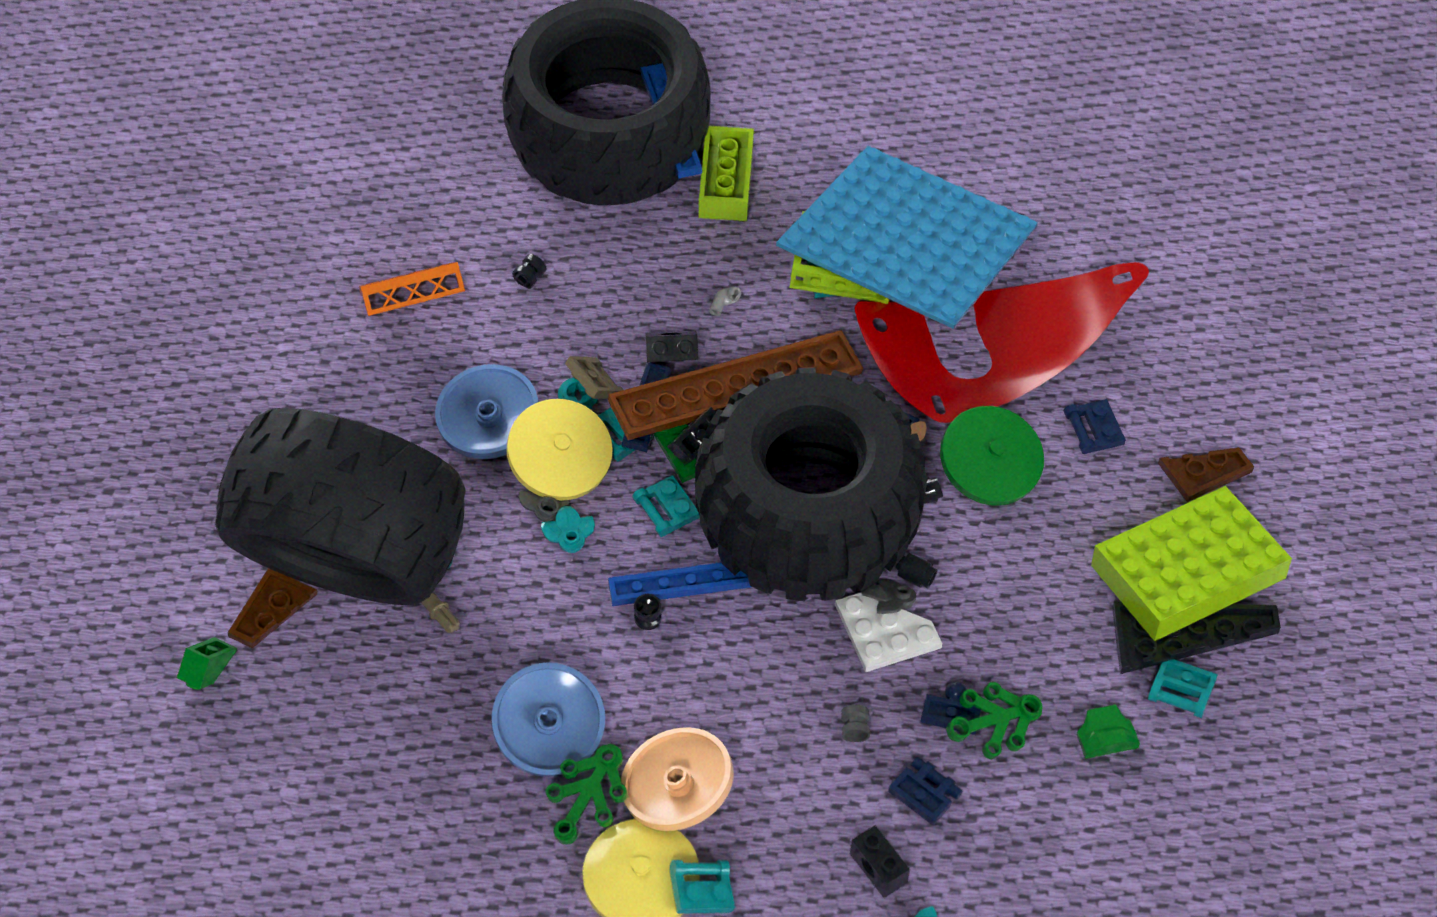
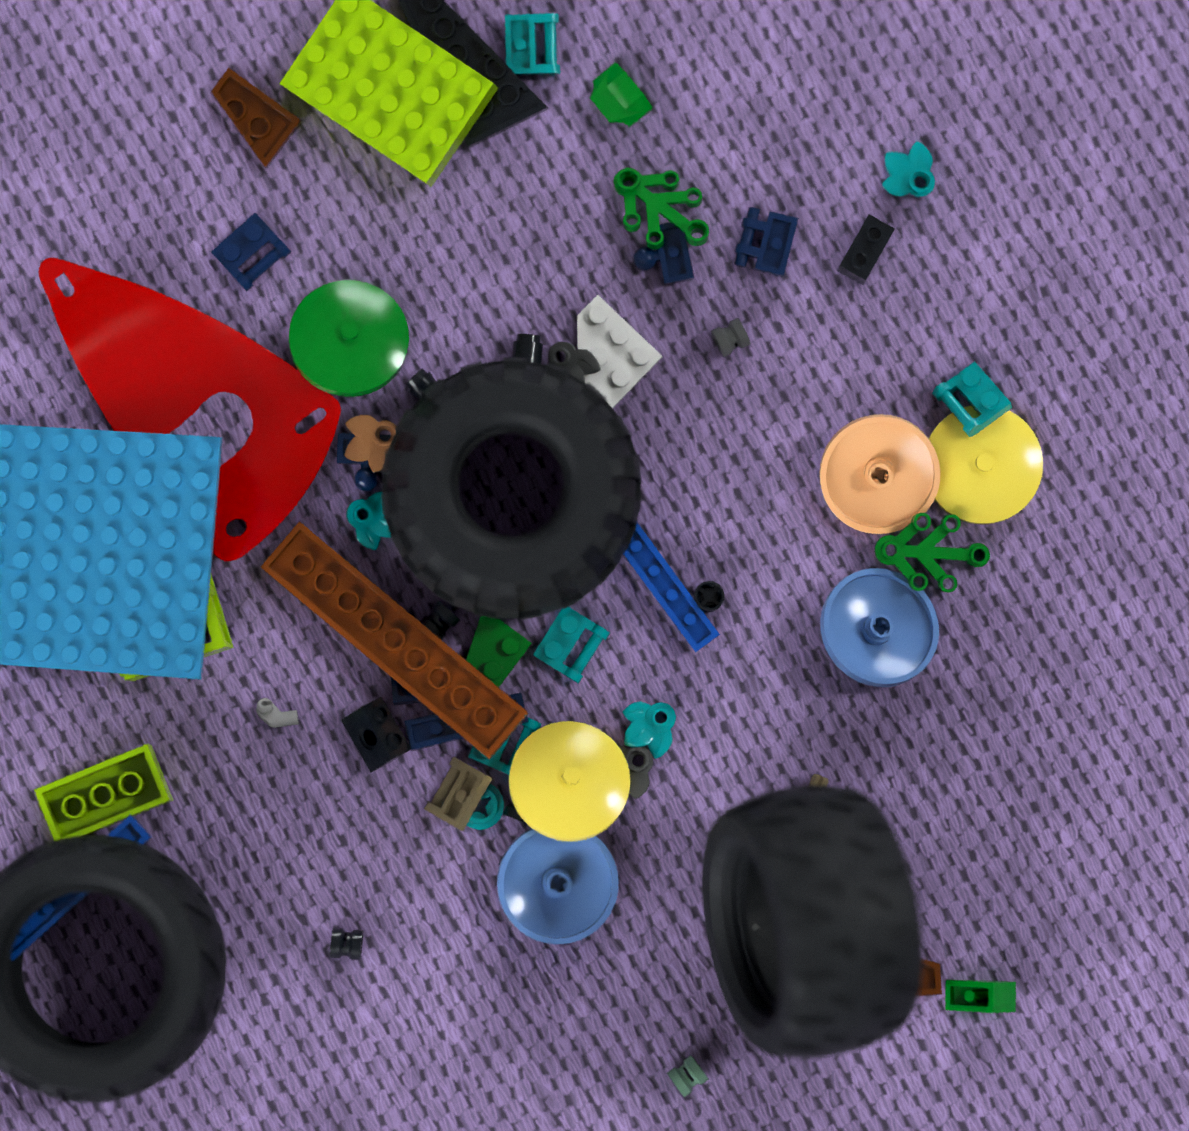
camera: 120 degrees left, 30 degrees up
orange fence [359,262,465,316] -> none
black brick [667,407,716,466] -> none

